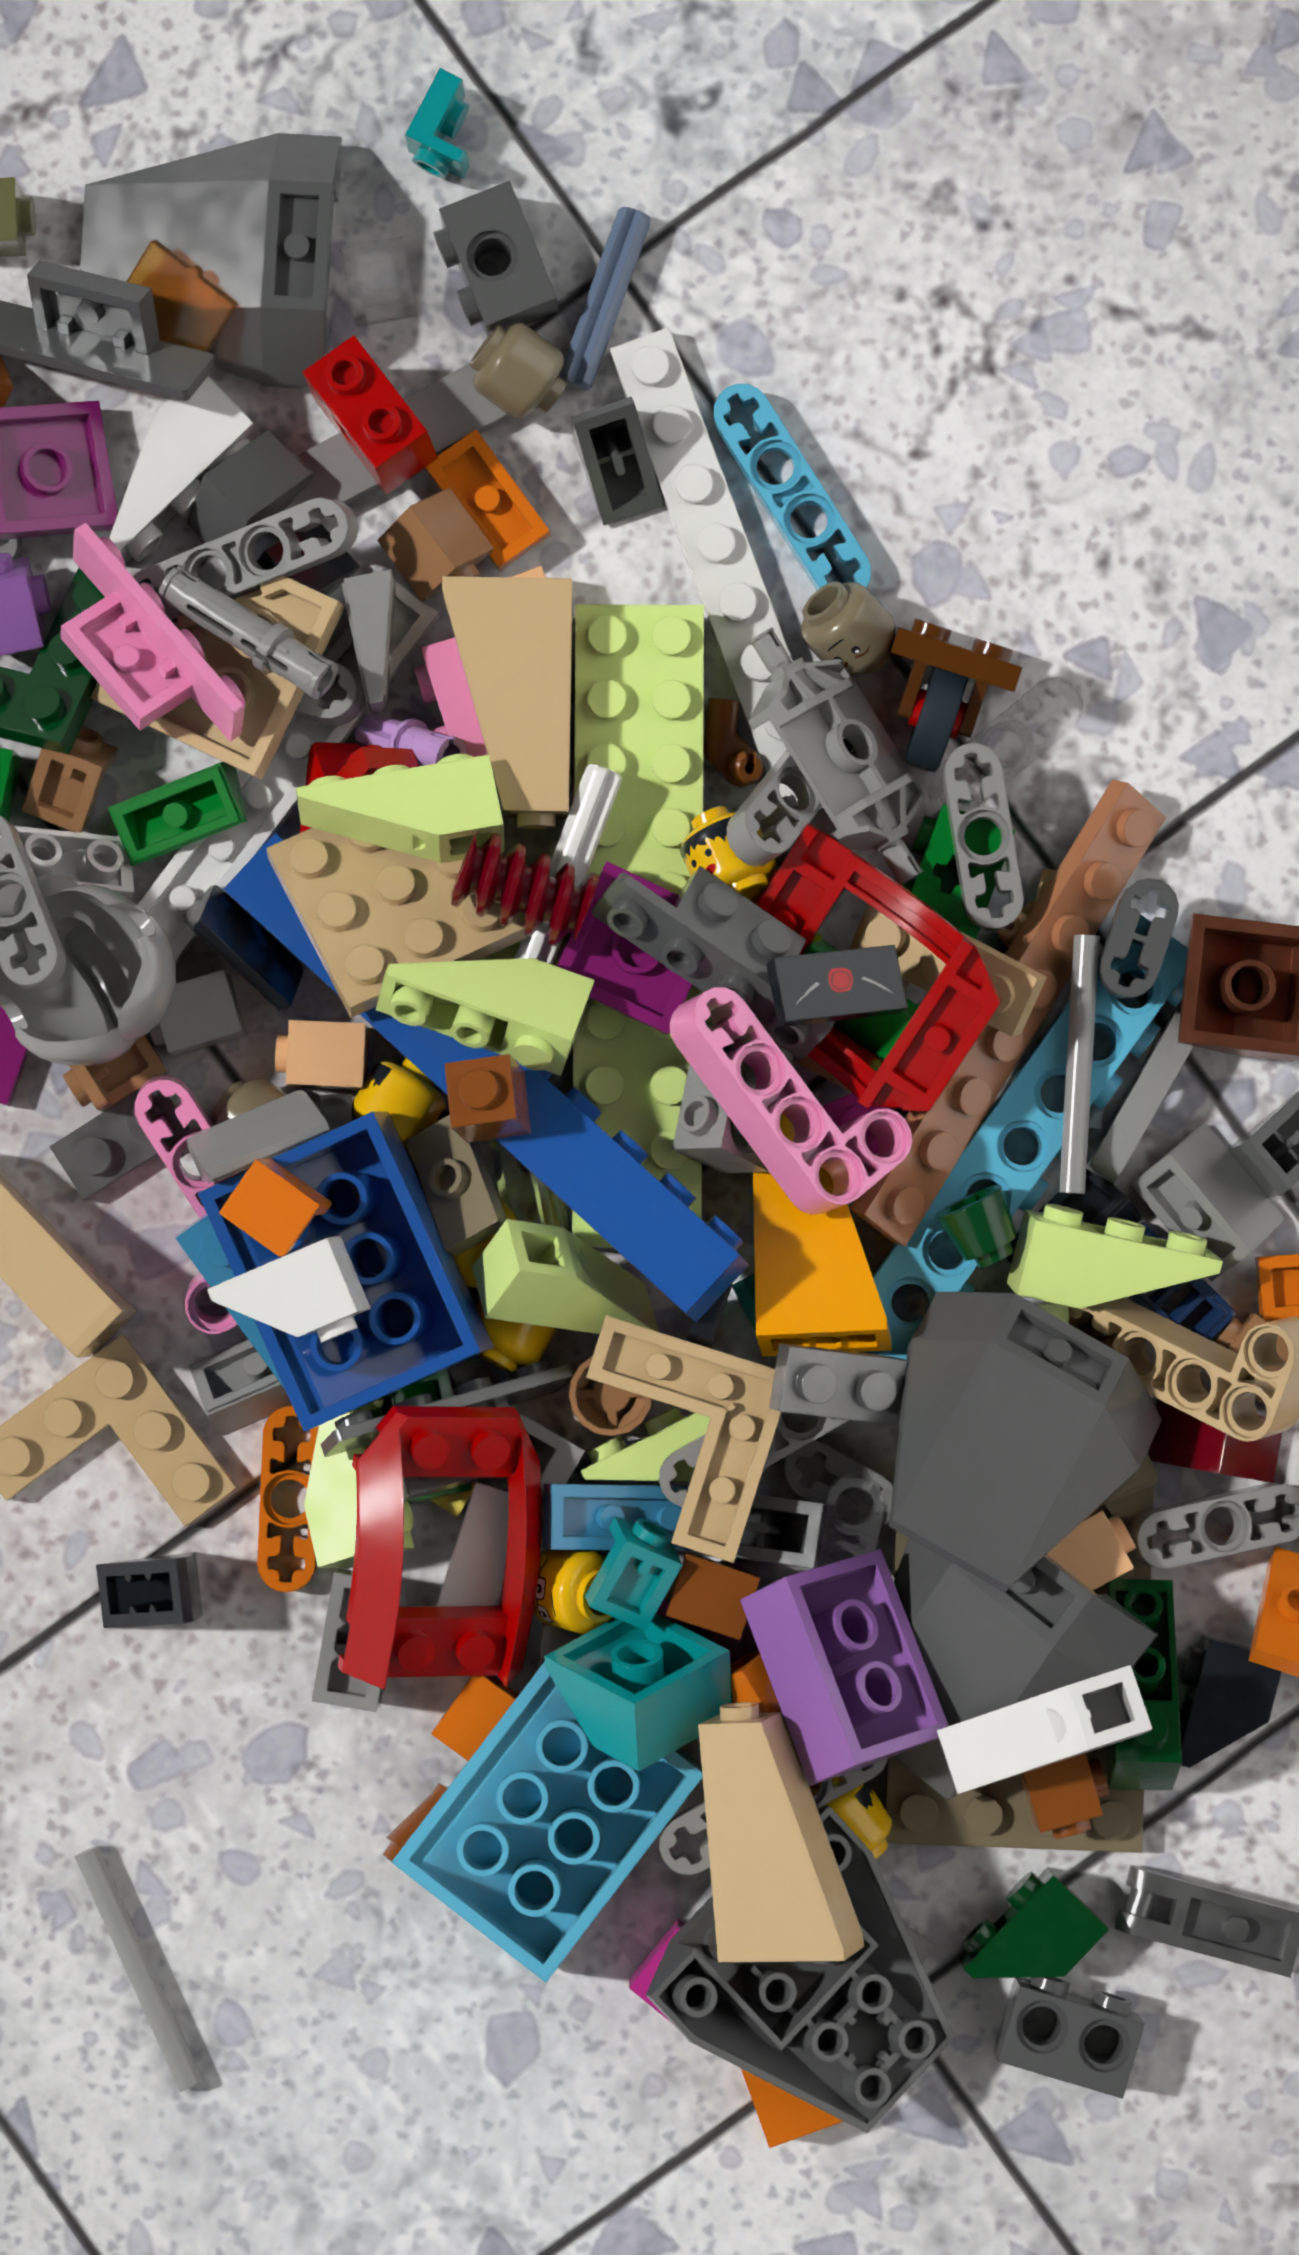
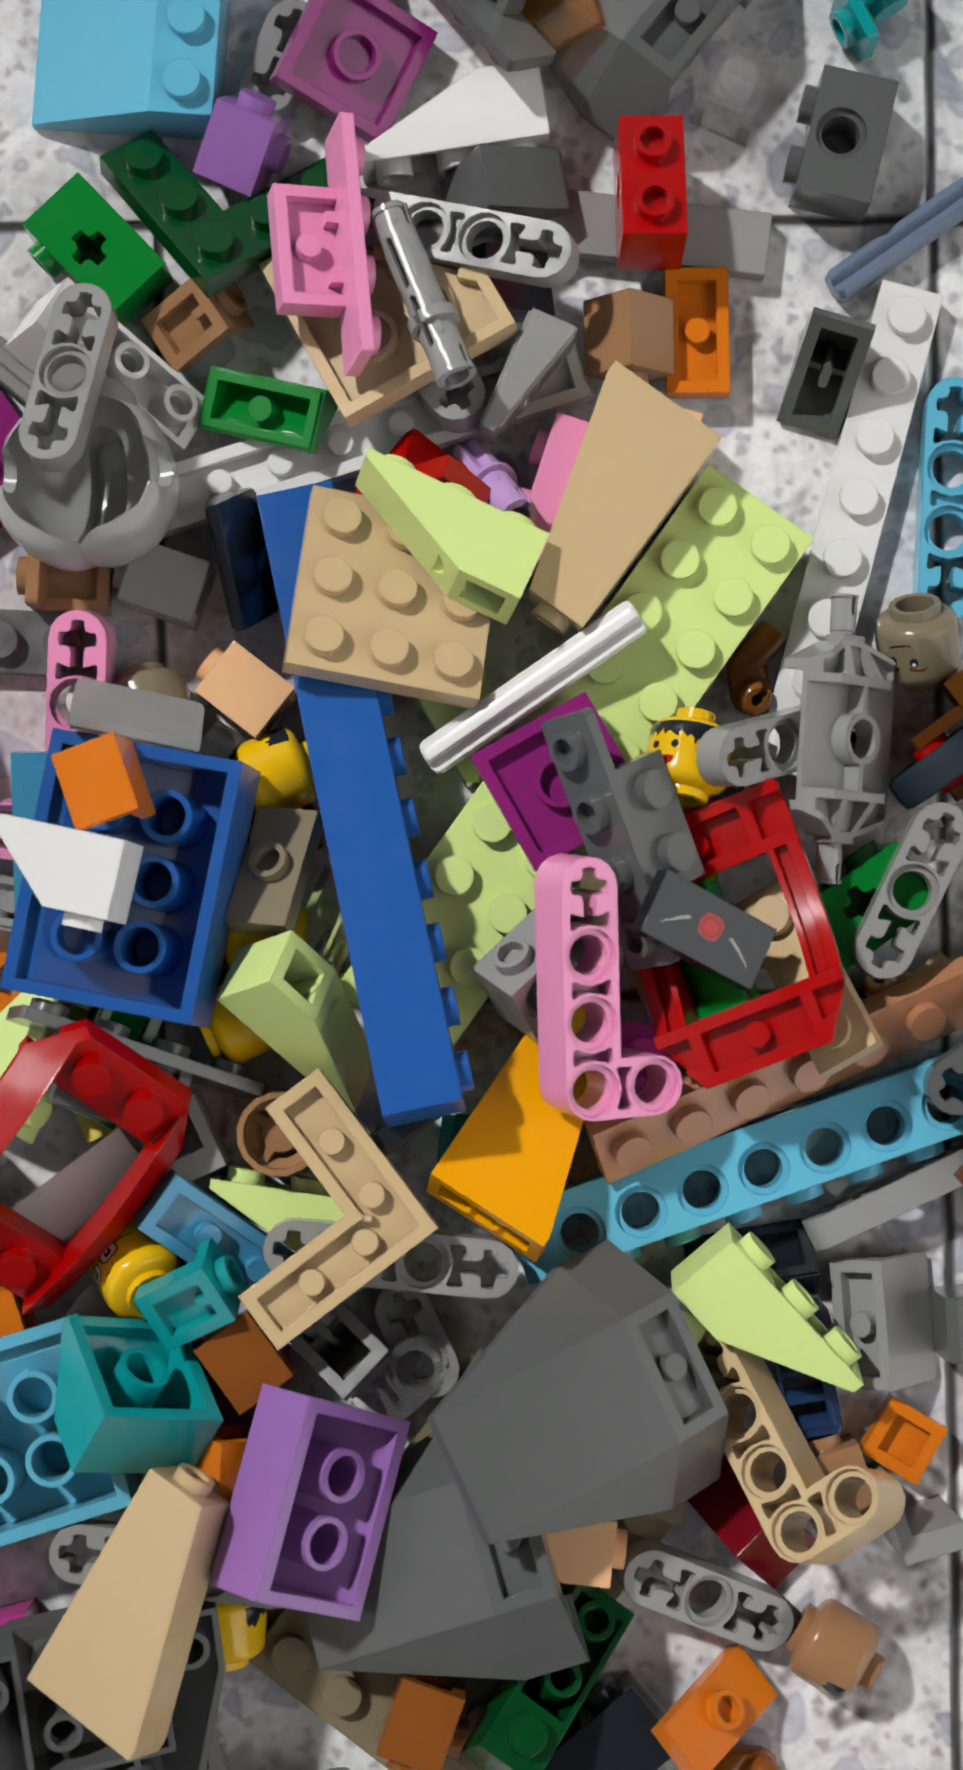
camera: 35 degrees right, 0 degrees up
yellowish green slope [376,958,595,1076] -> none
dark orange brick [444,1054,531,1143] -> none
dark red piece [451,830,599,947] -> none
dark tan head [469,323,567,419] -> none
flat silver plate [769,1343,907,1425] -> none
dark green hat [935,1185,1017,1268] -> none
white slope [937,1665,1152,1795] -> none
light grey bar [1059,935,1100,1194] -> none

